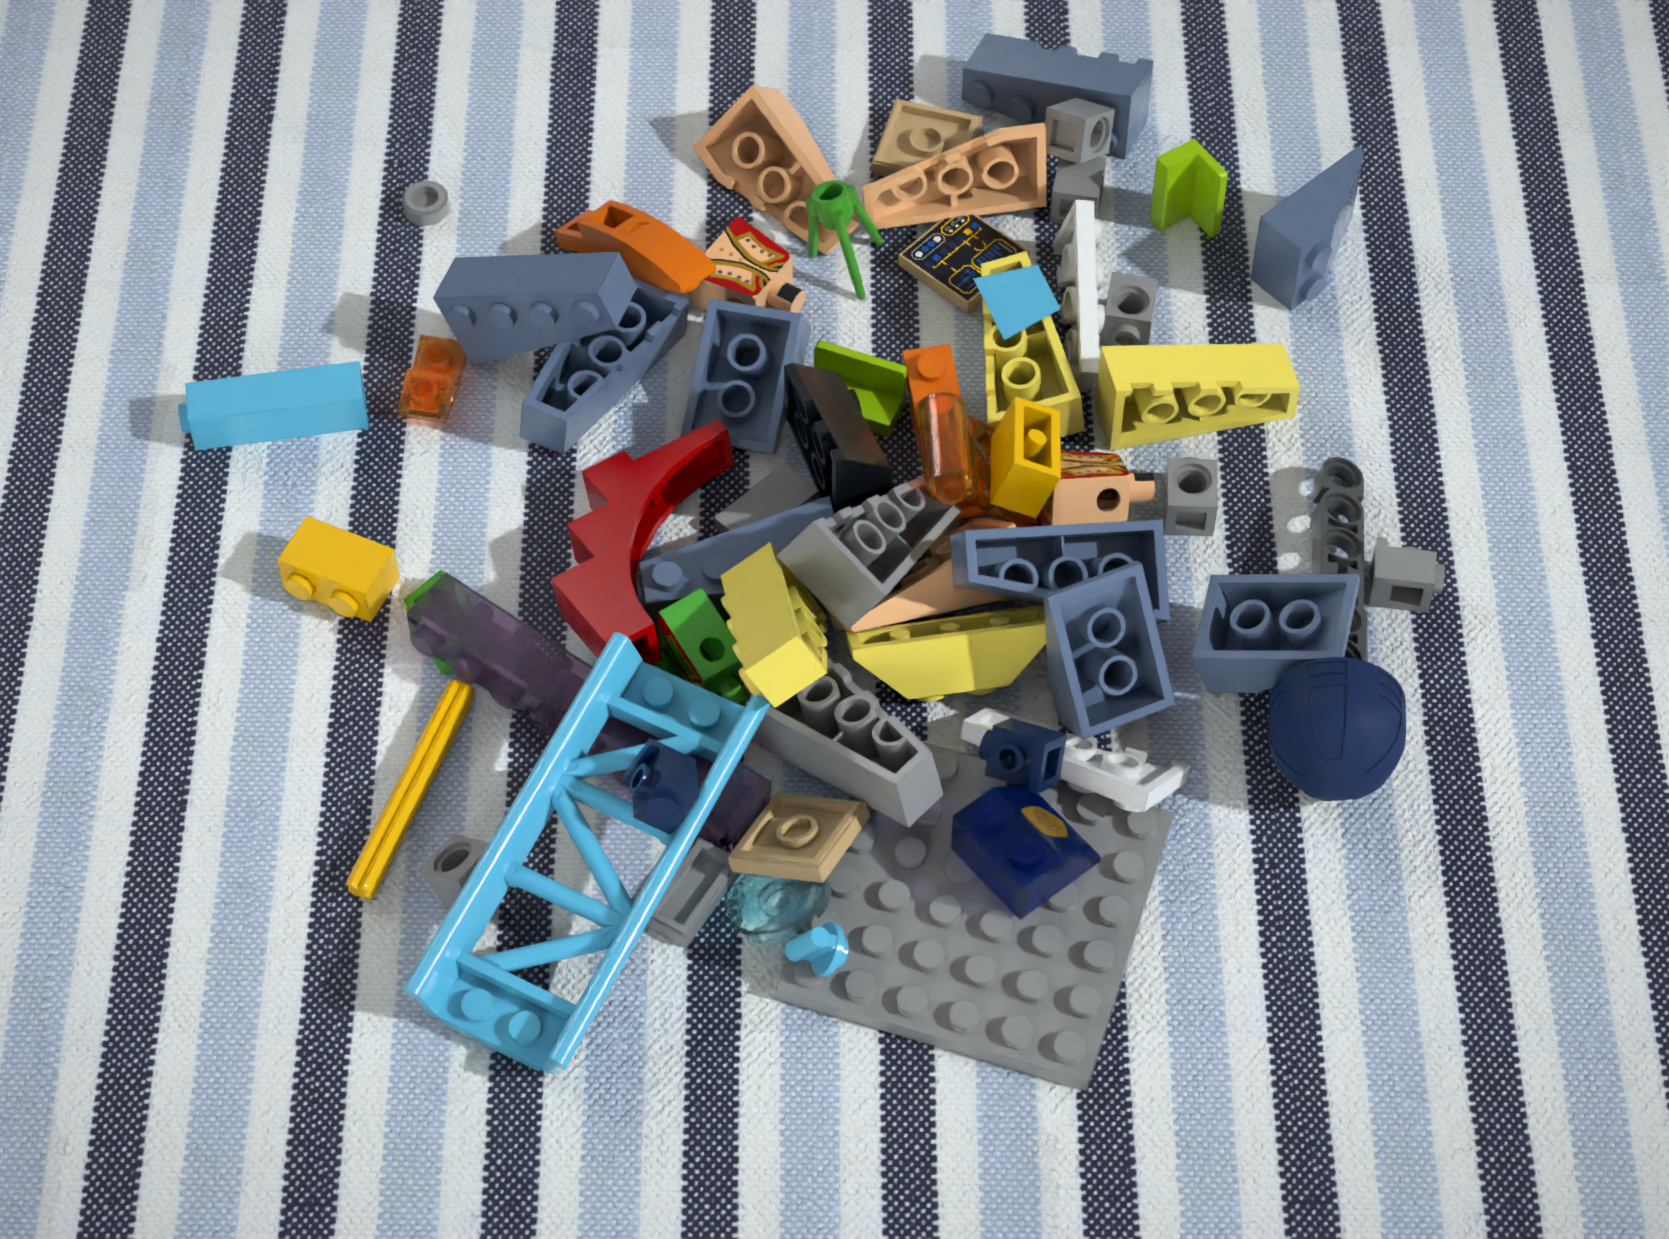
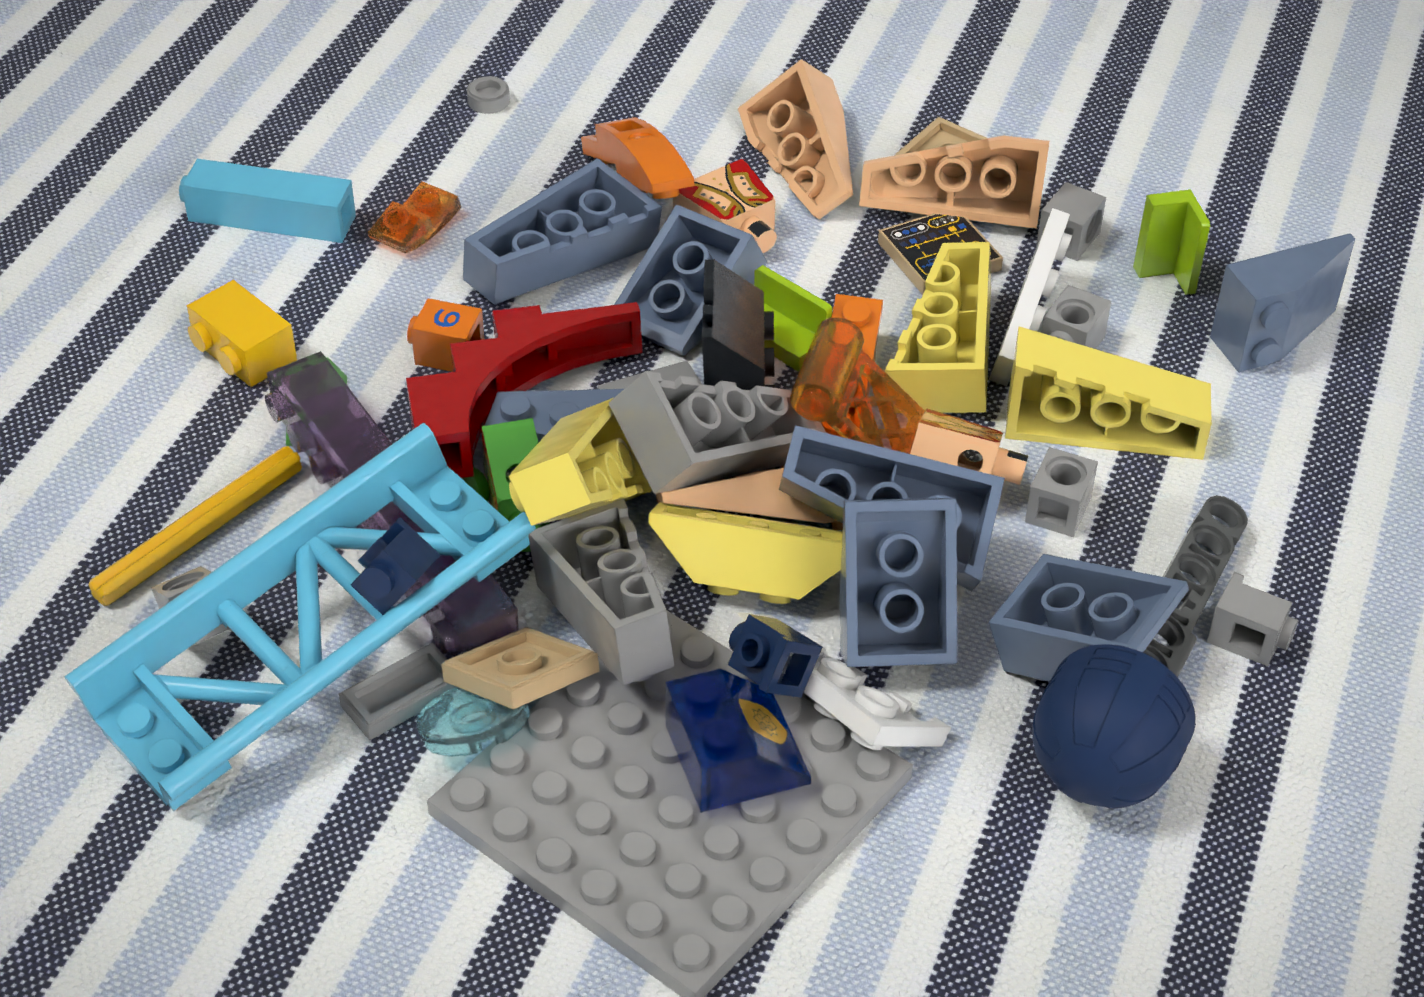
camera: 20 degrees right, 10 degrees down
sand blue wedge [433,252,637,366] -> none
medium azure plate [785,922,849,977] -> none
bright green plant [805,180,883,300] -> none
sand blue wedge [962,33,1154,159] -> none
medium azure sticker [973,265,1061,340] -> none
yellow brick [990,396,1061,518] -> none
light grey brick [1045,98,1115,164] -> none
none -> orange brick [407,298,484,372]

